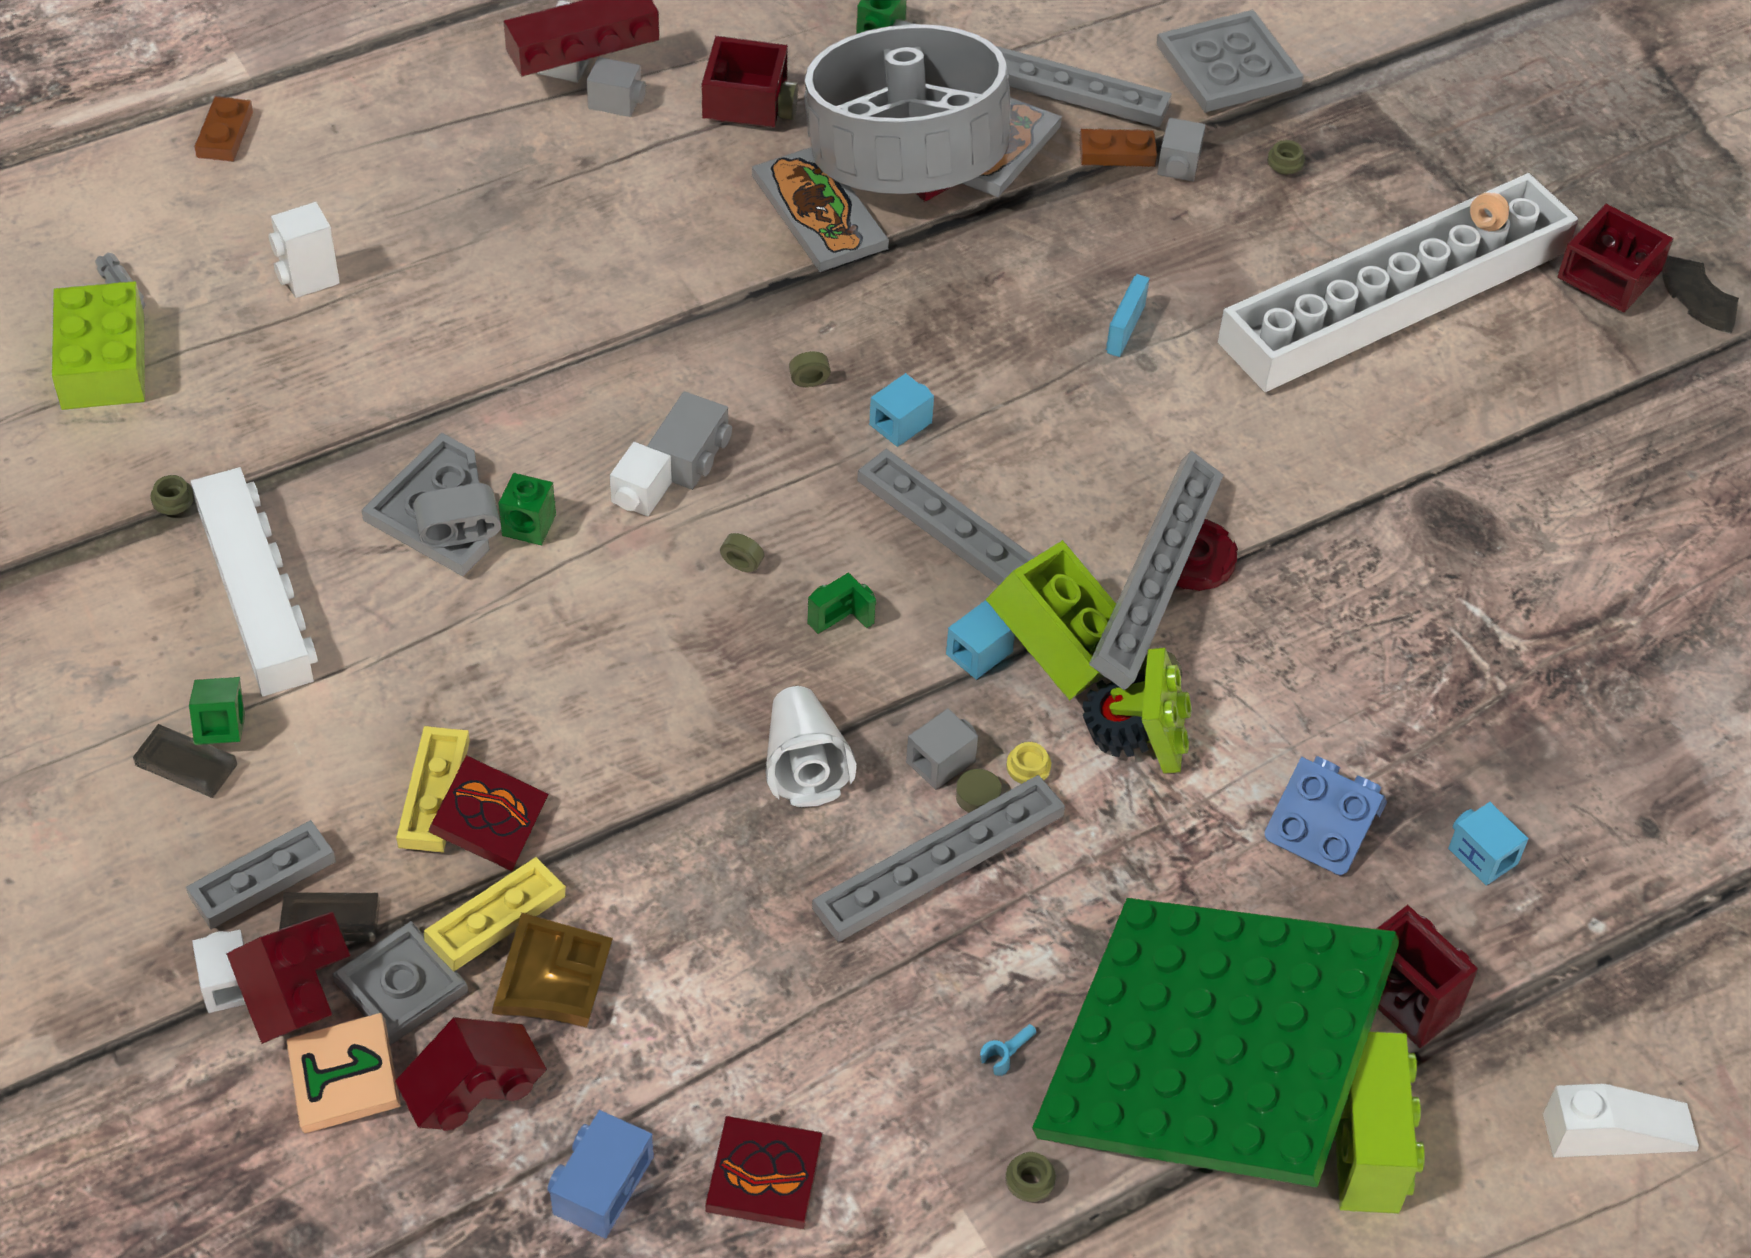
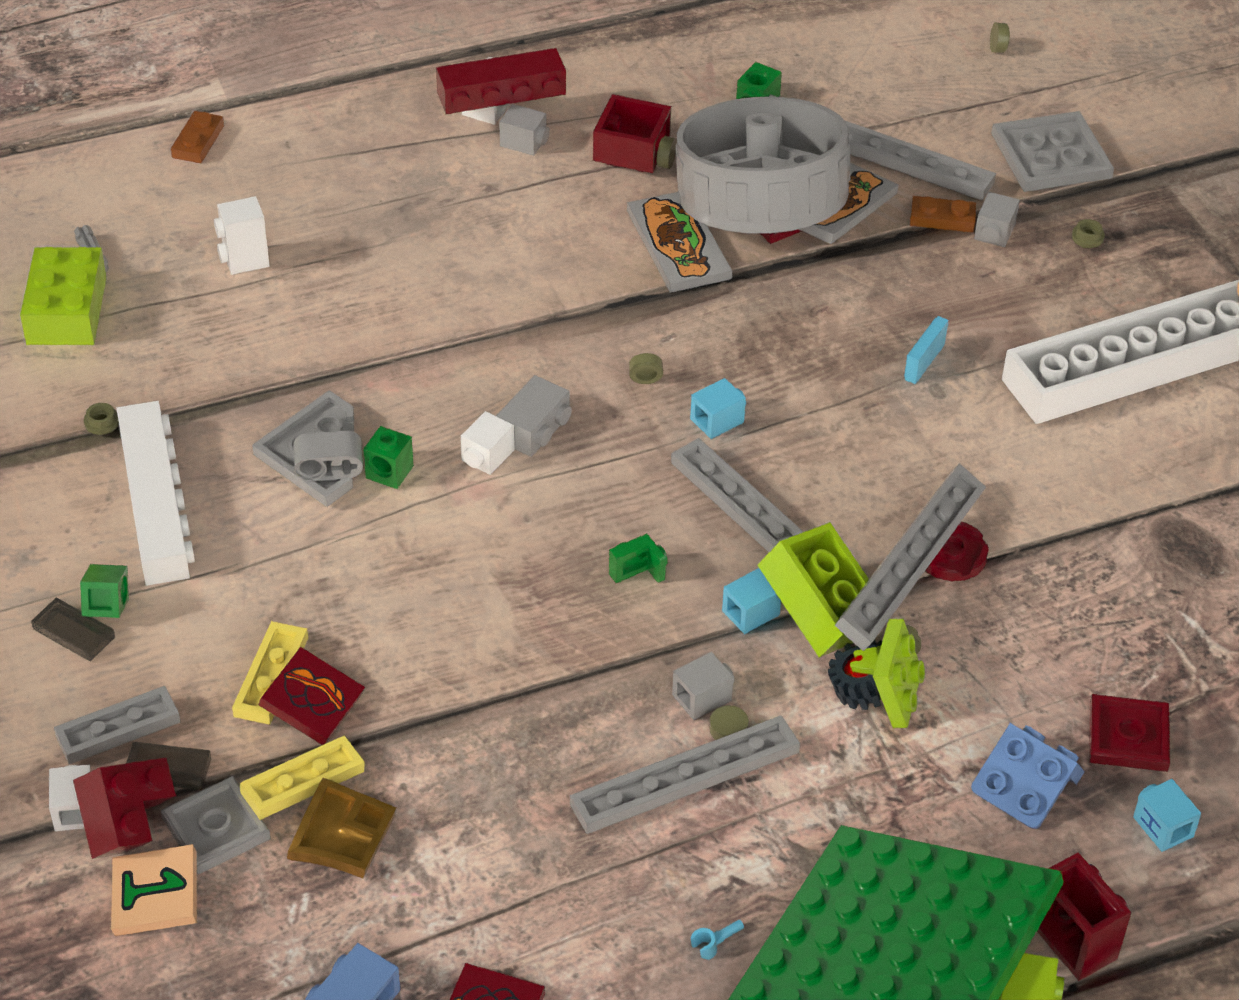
camera: 10 degrees right, 5 degrees down
dark red brick [395,1017,547,1131] -> none
olive tile [720,533,764,572] -> none
white cone [765,686,857,807] -> none
light yellow plate [1006,742,1051,784] -> none
none -> dark red tile [1089,694,1170,772]

